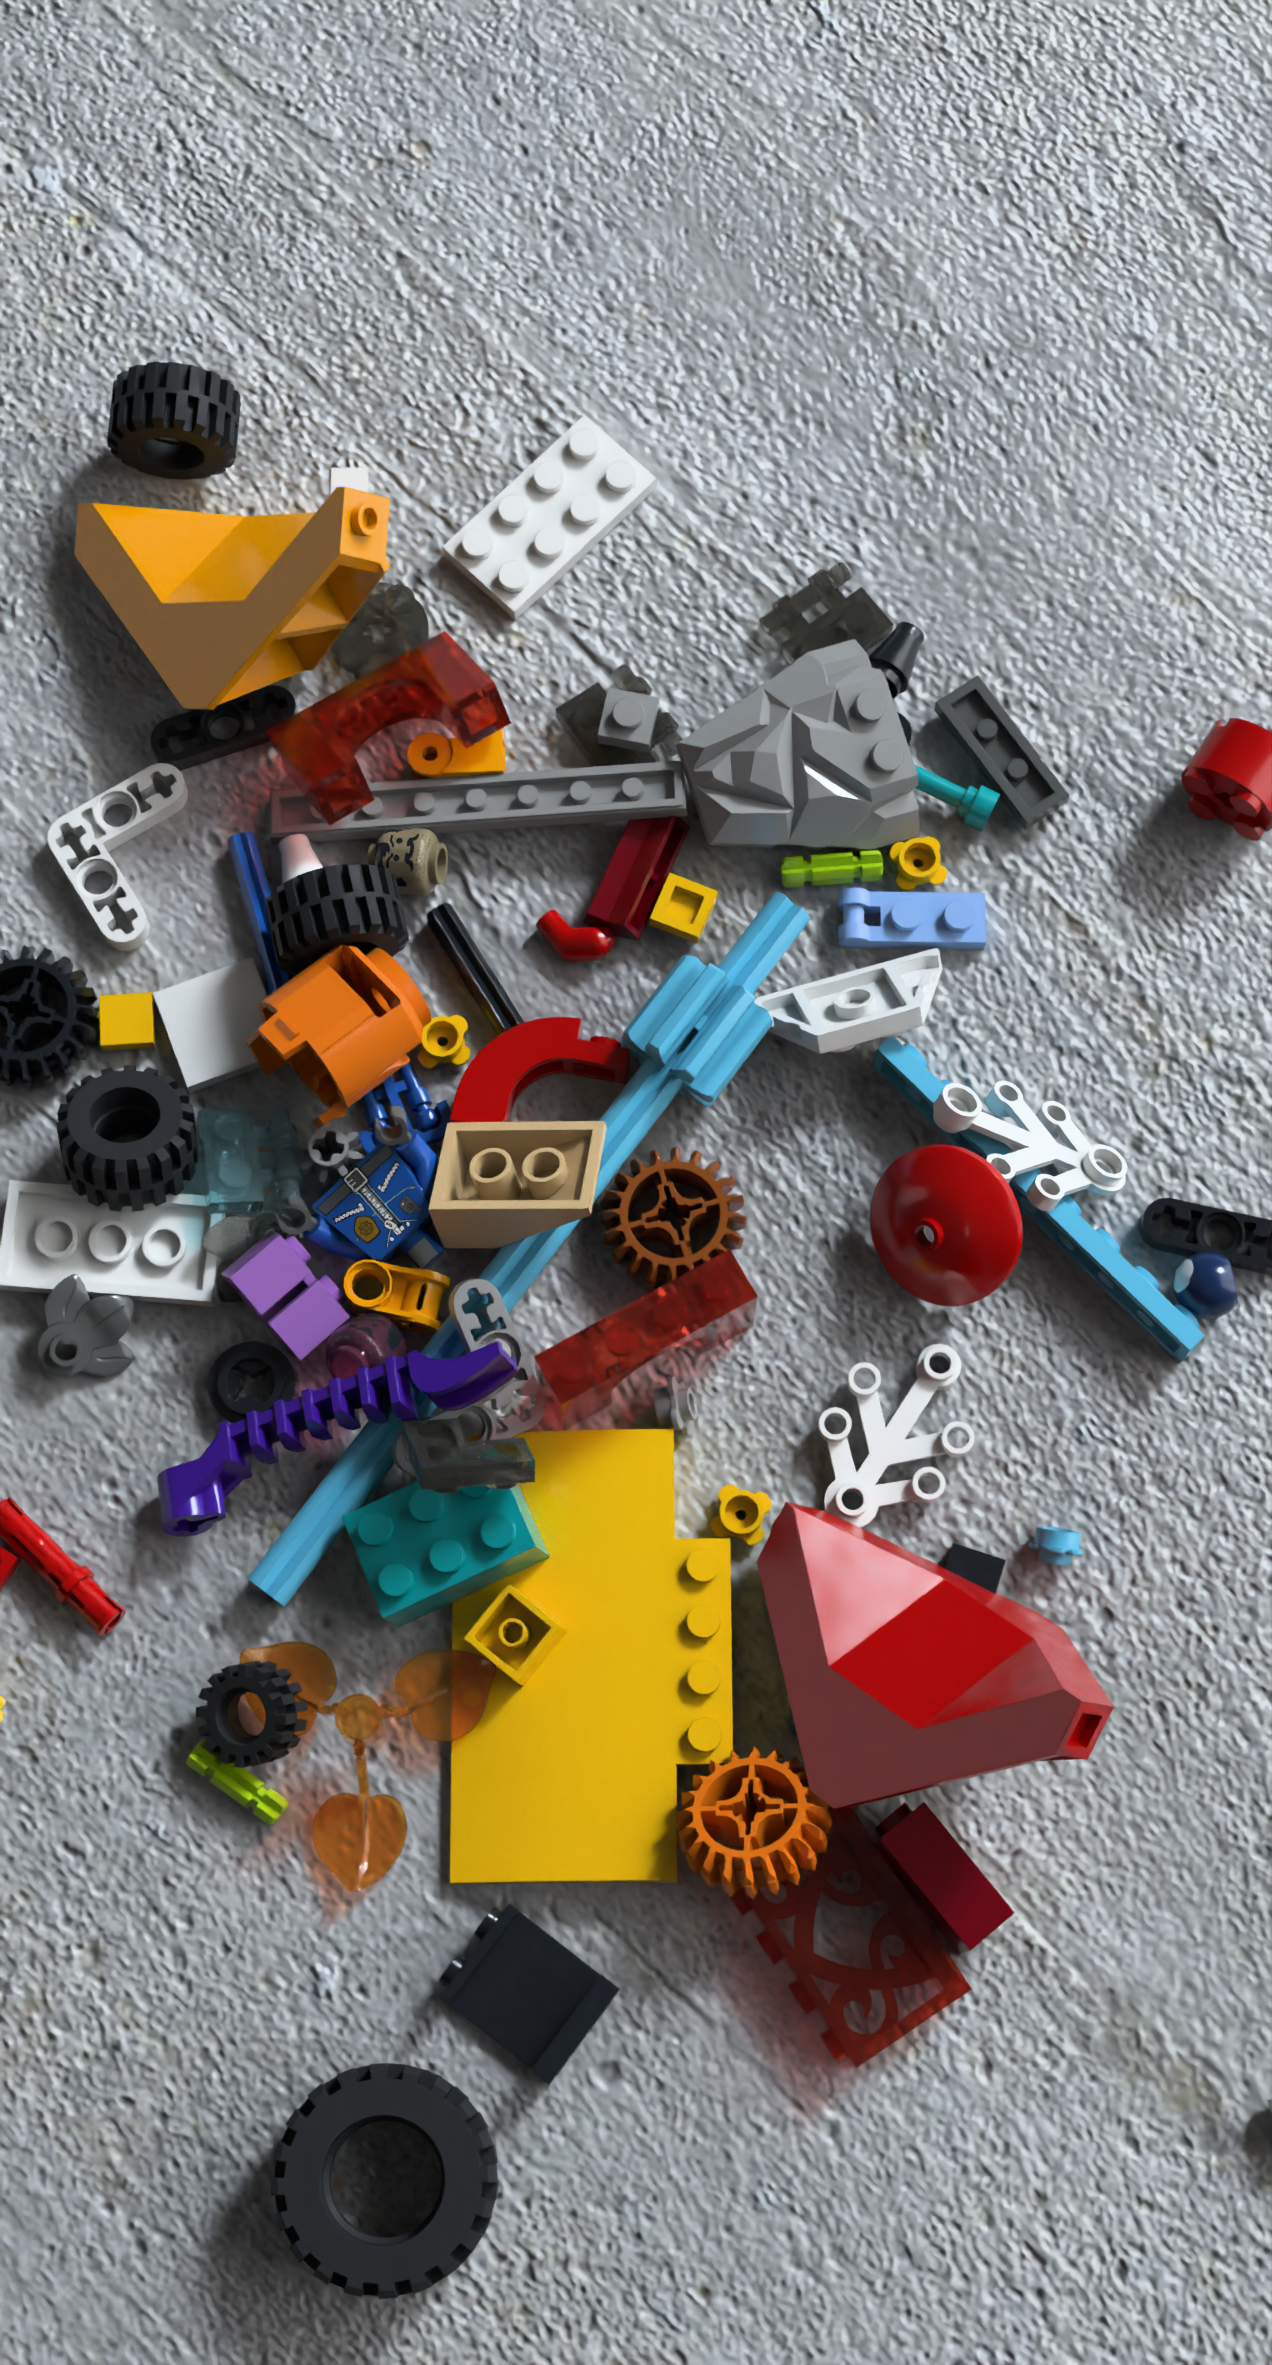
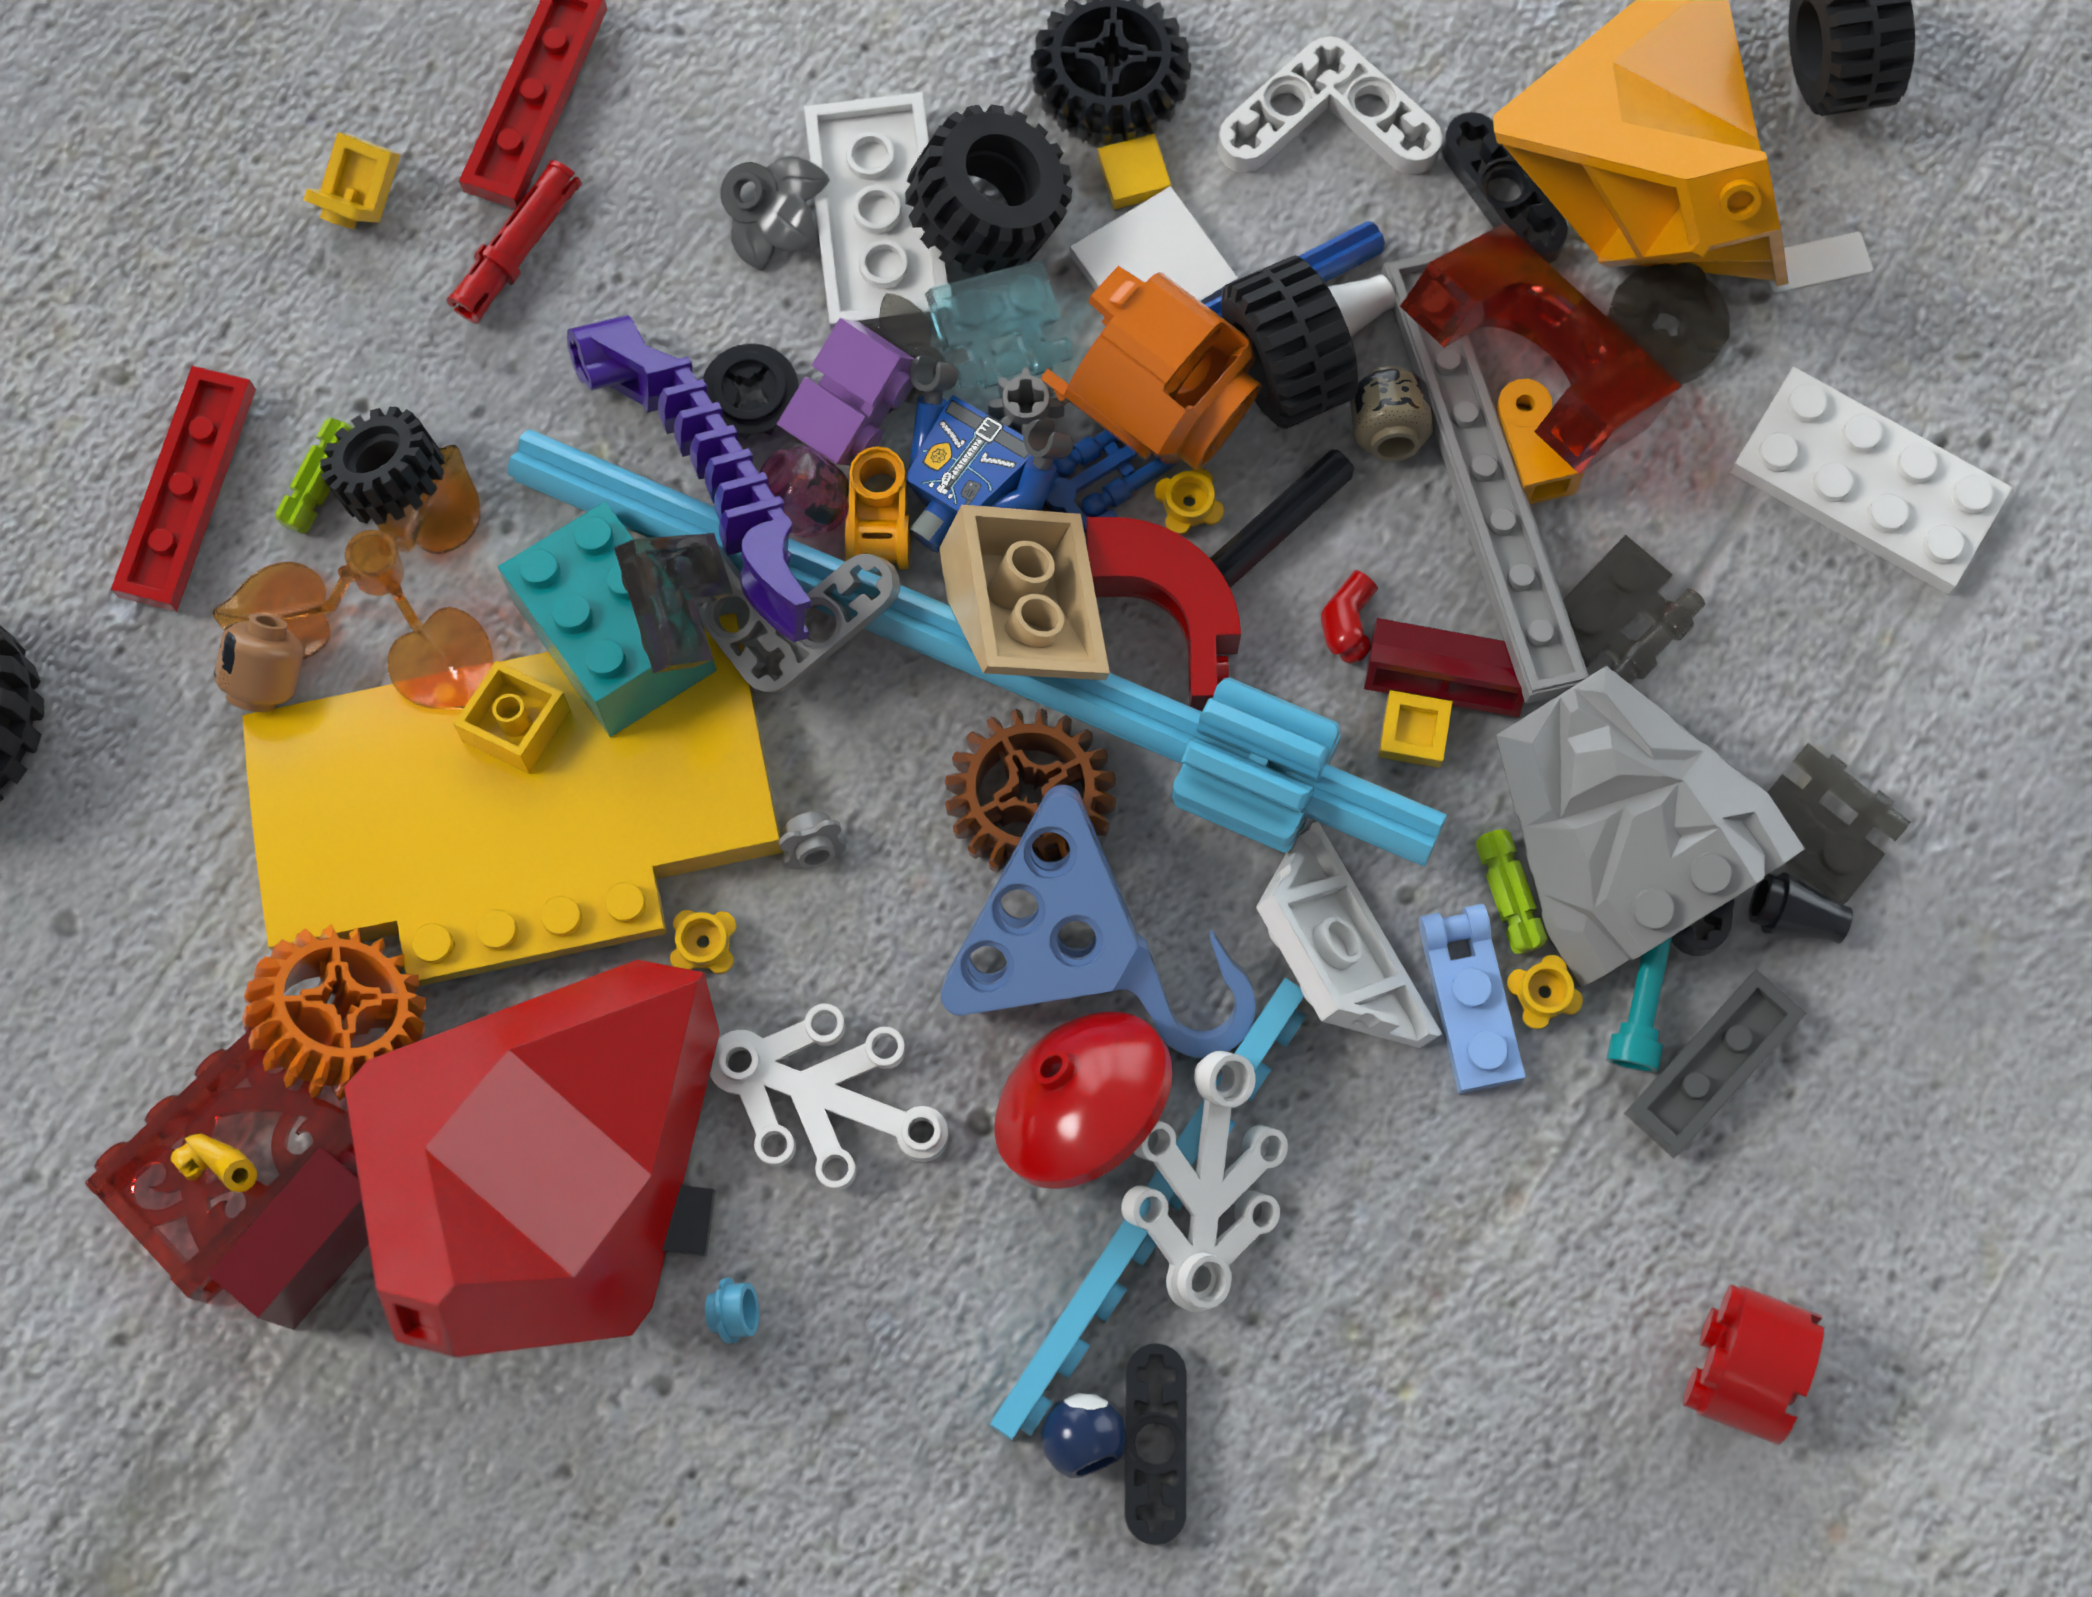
camera: 80 degrees right, 0 degrees up
black panel [438,1903,620,2085] -> none
clear red arch [534,1249,758,1431] -> none
light grey plate [597,688,659,753] -> none
none -> red plate [110,366,256,612]
none -> yellow arm [171,1133,257,1193]
none -> medium nougat head [213,613,305,712]
none -> medium blue piece [941,785,1256,1058]

